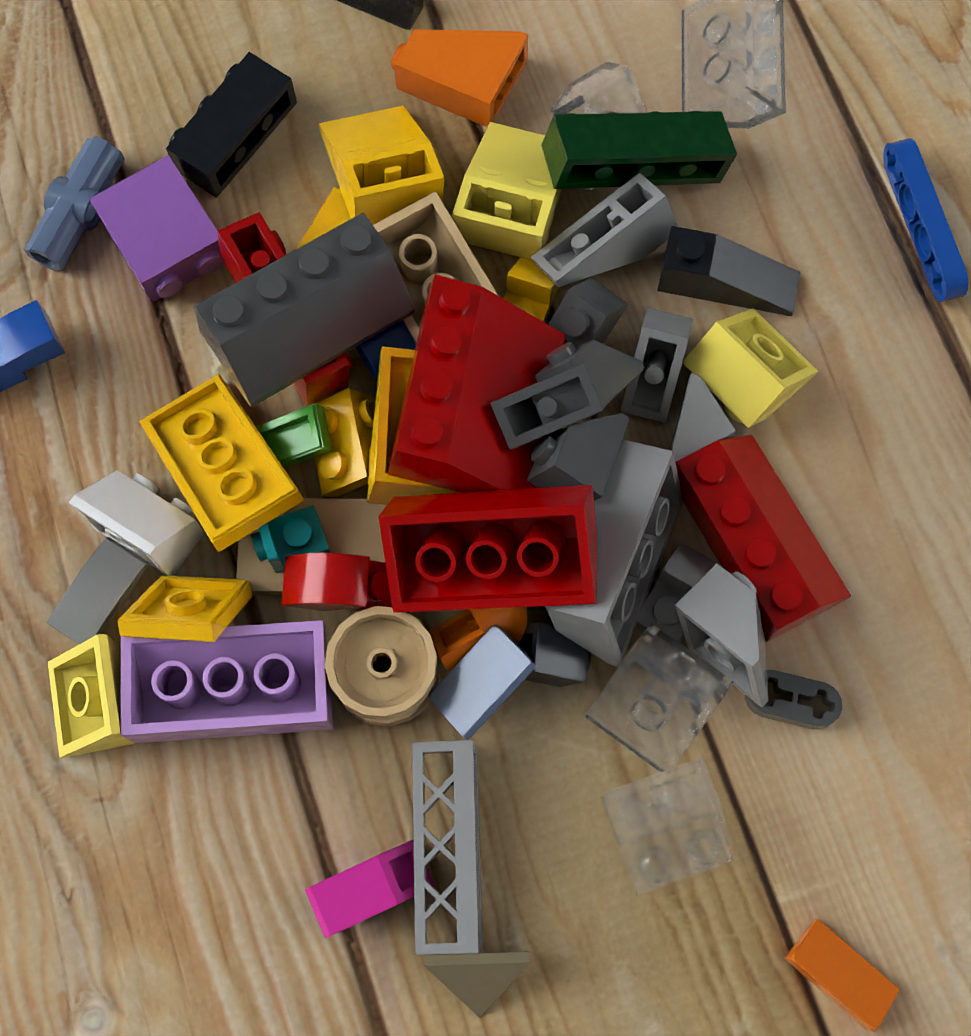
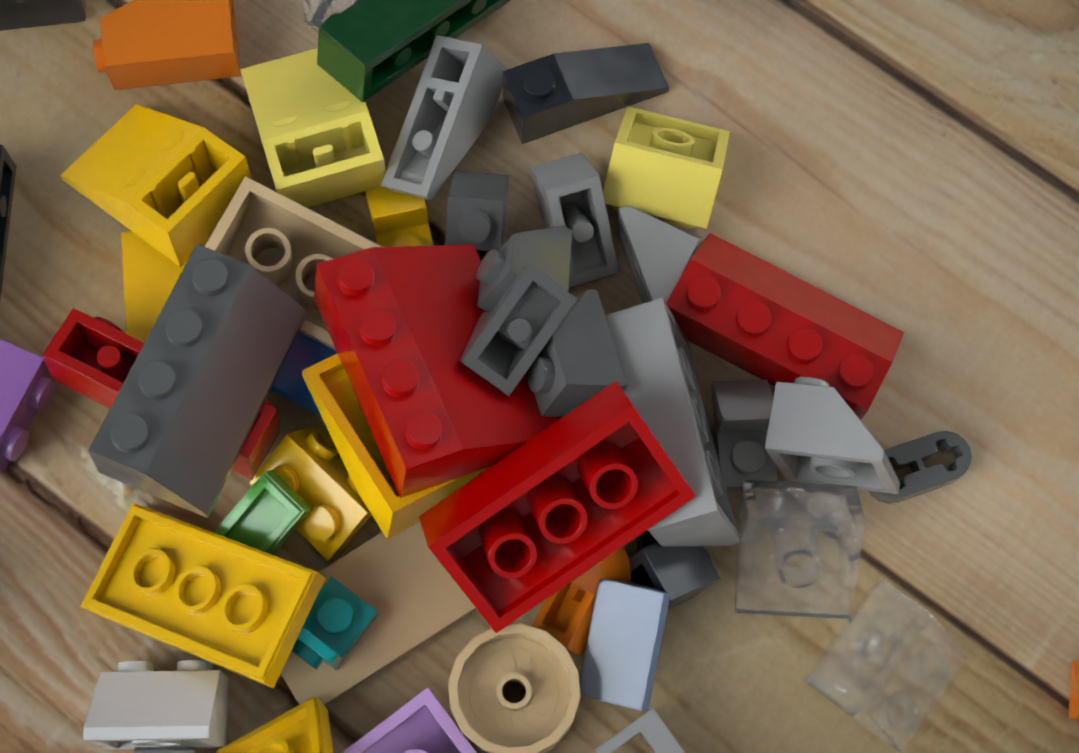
camera: 40 degrees left, 0 degrees up
red brick [281,553,392,611] -> none

